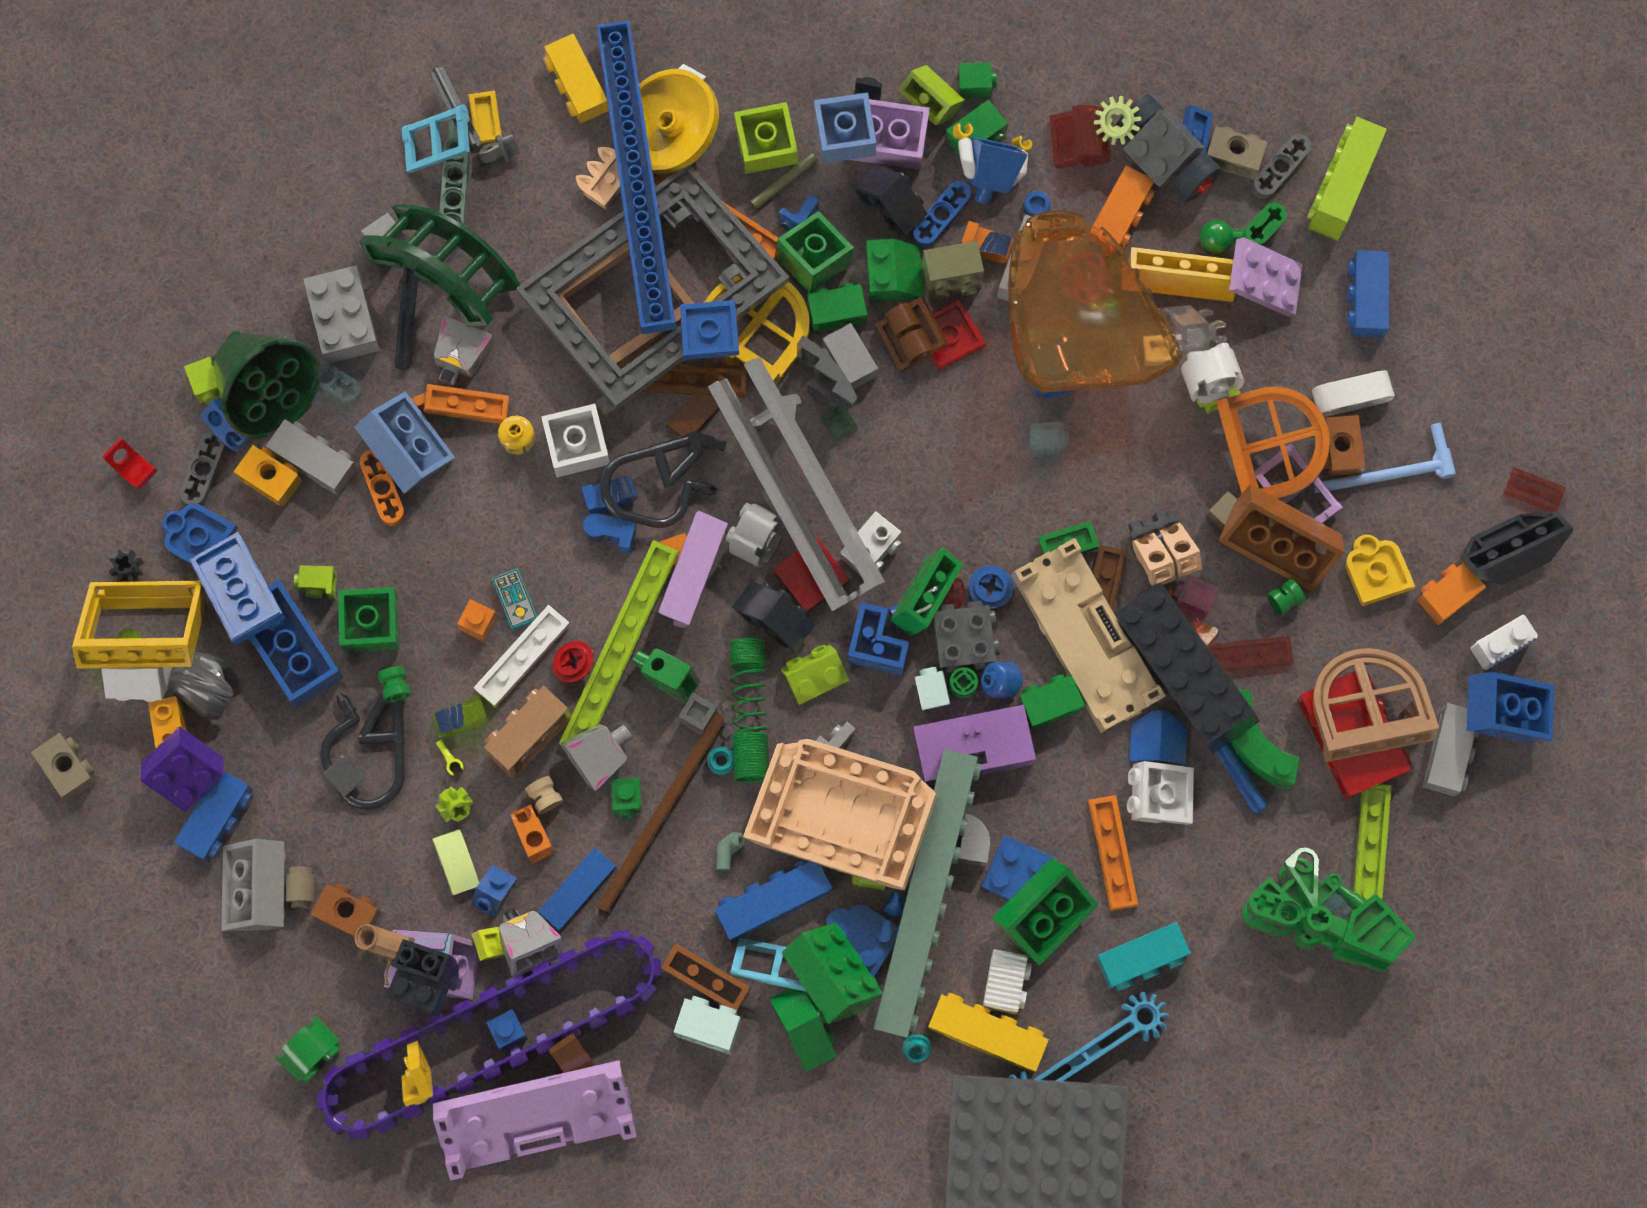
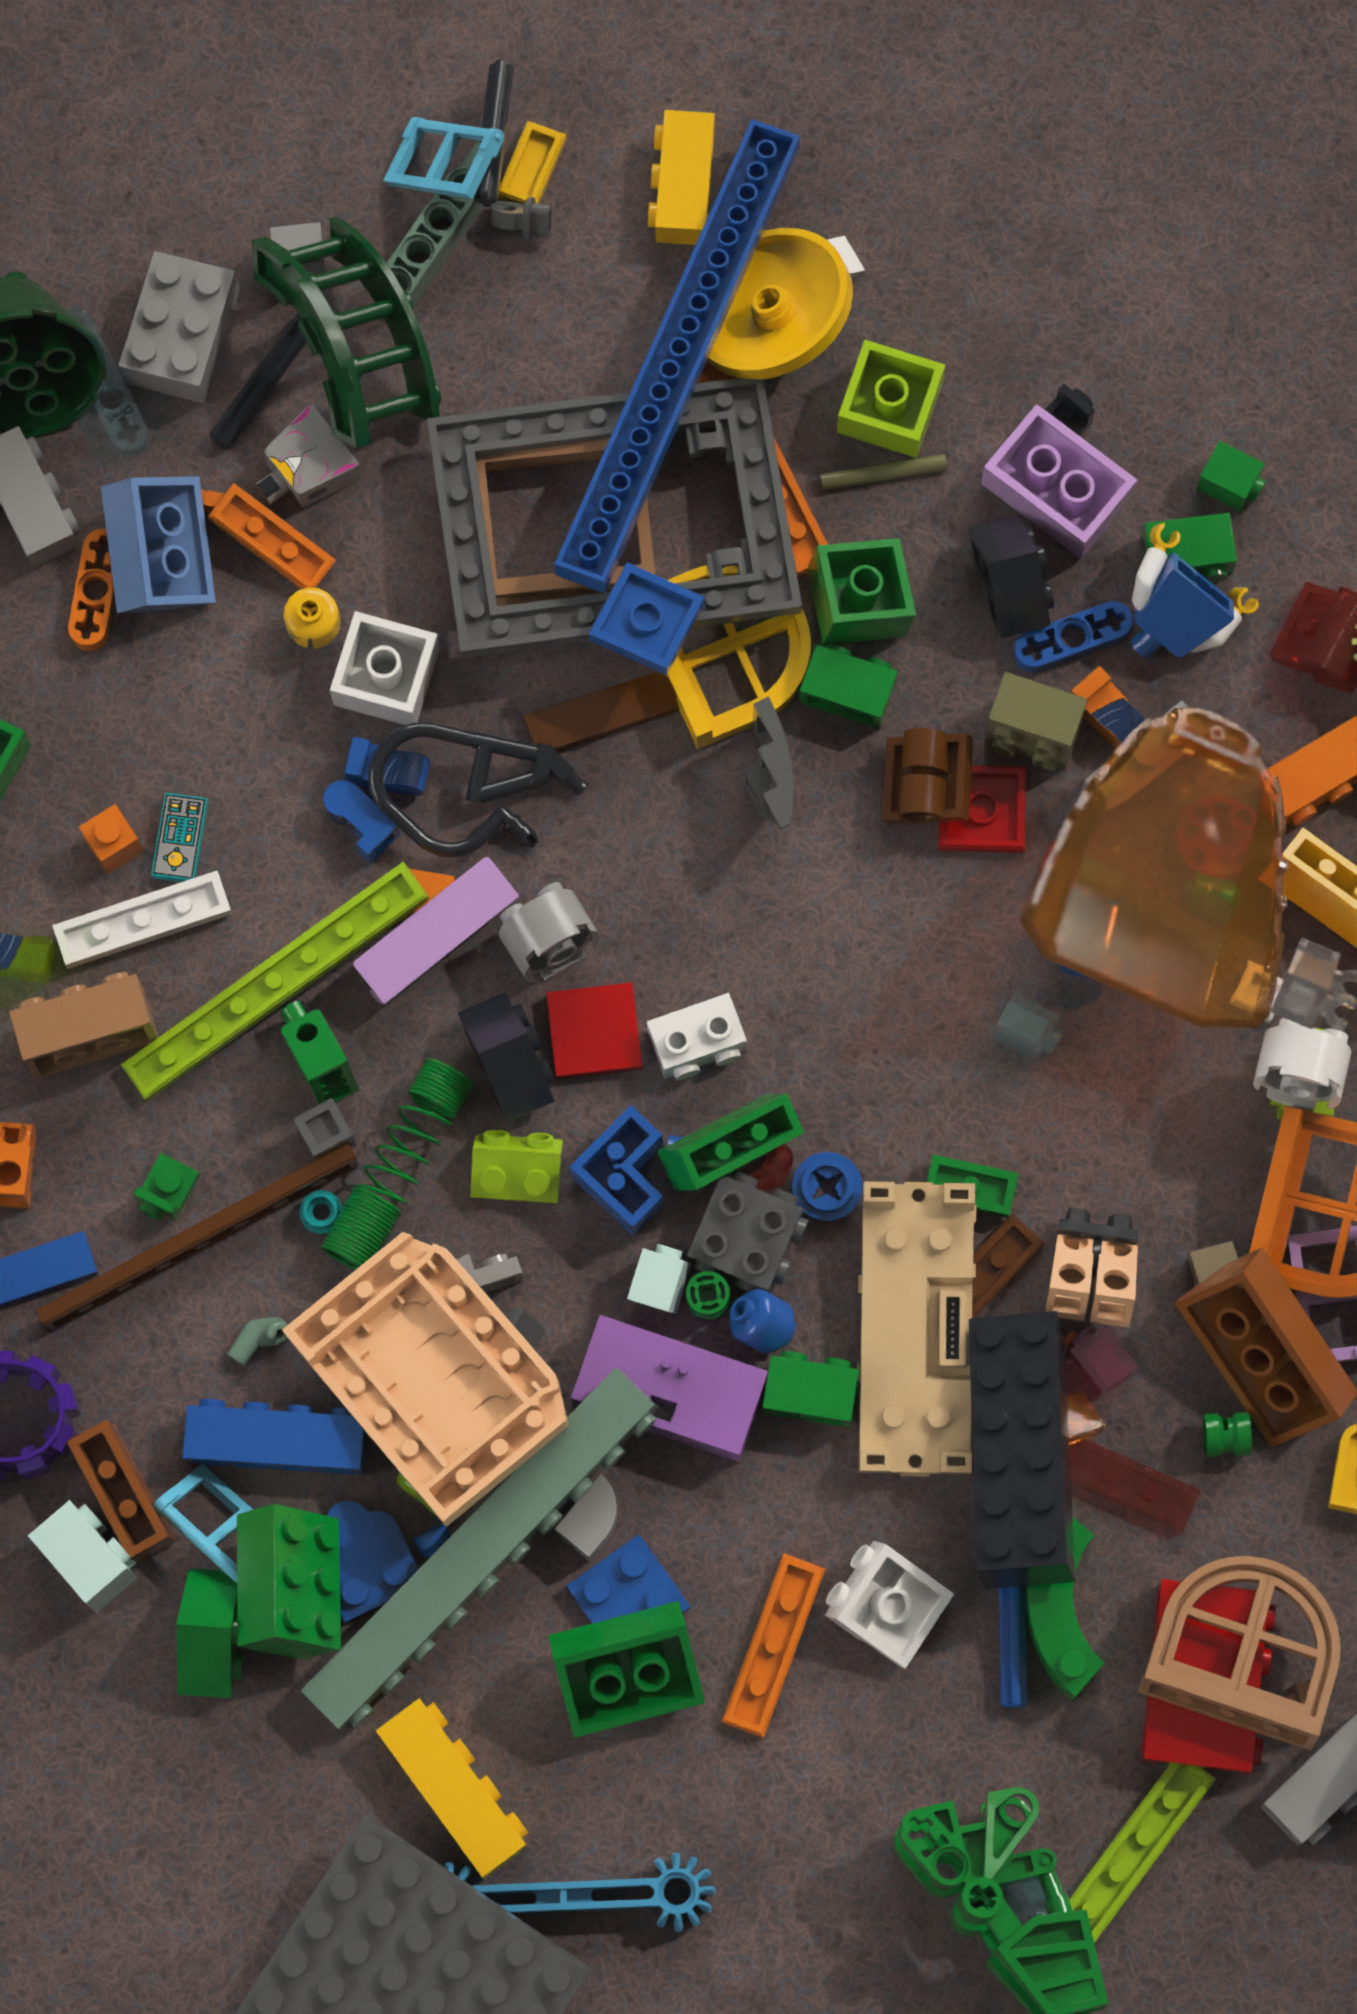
camera: 35 degrees right, 0 degrees up
tan wheel [525,776,563,815] -> none
red gear [553,640,595,684] -> none
light grey torso [560,724,633,791] -> none
light nougat plate [576,147,621,210] -> none
reddish brown tile [642,365,748,398] -> none
light grey piece [708,358,885,611] -> none
blue bracket [779,195,821,231] -> none
medium blue brick [814,93,877,163] -> none
clear green tile [821,405,858,442] -> none
light grey brick [822,323,878,389] -> none
green slope [866,239,923,302] -> none
lime brick [898,65,964,126] -> none
teal plate [903,1034,931,1062] -> none
white brick [983,949,1032,1015] -> none
blue tile [1023,191,1051,219] -> none
teal brick [1096,922,1191,991] -> none
blue slope [1129,711,1187,766] -> none

